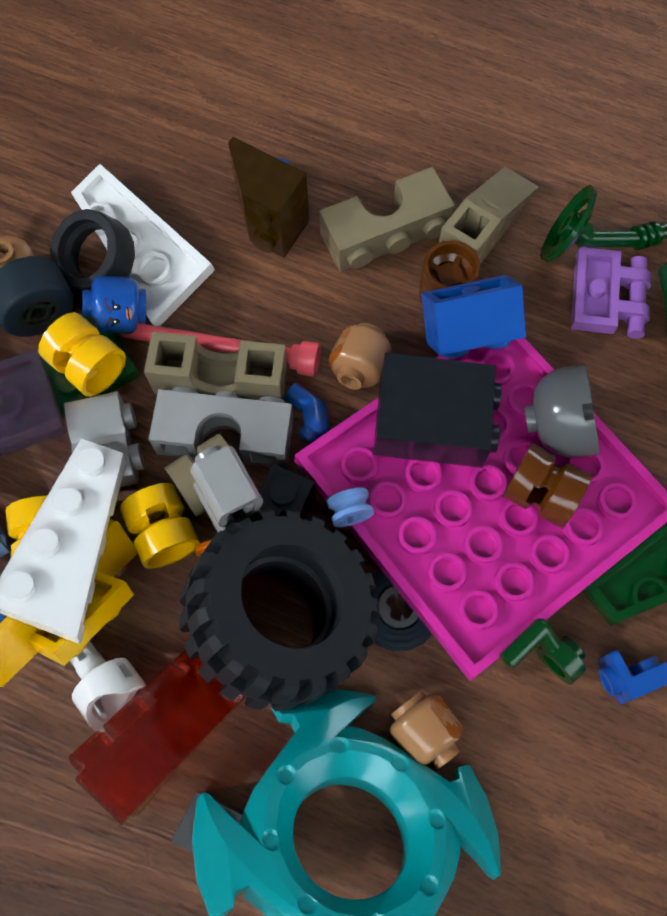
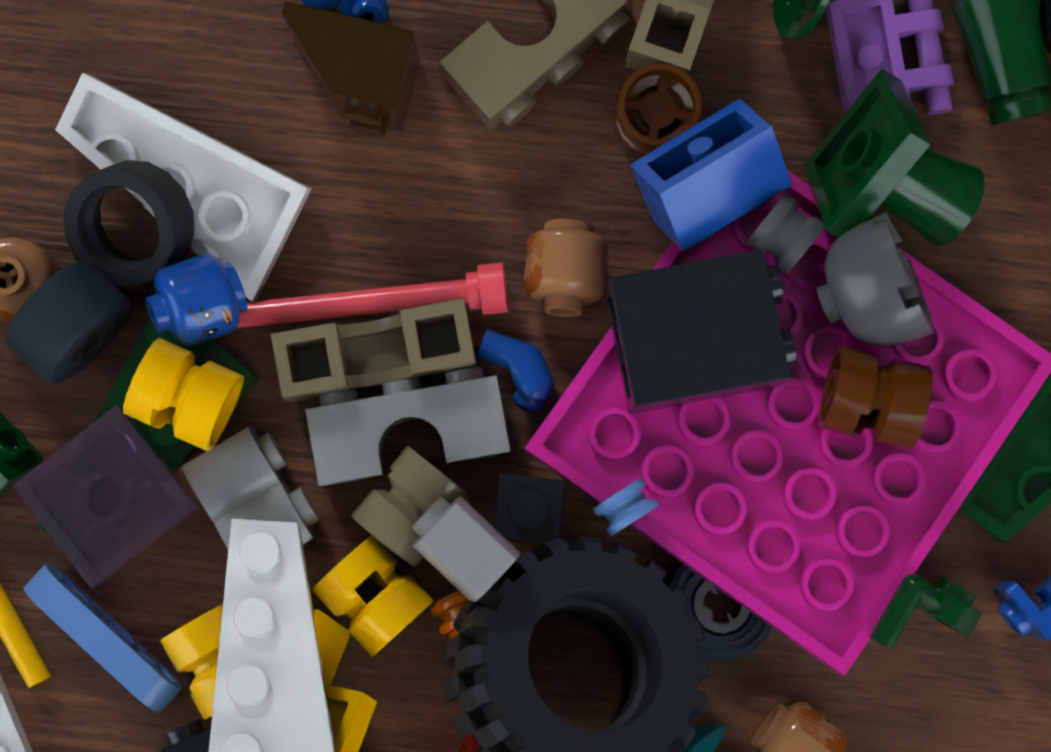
camera: 20 degrees left, 15 degrees up
none -> dark grey wheel [746,193,826,275]
none -> dark green plant [804,68,985,246]

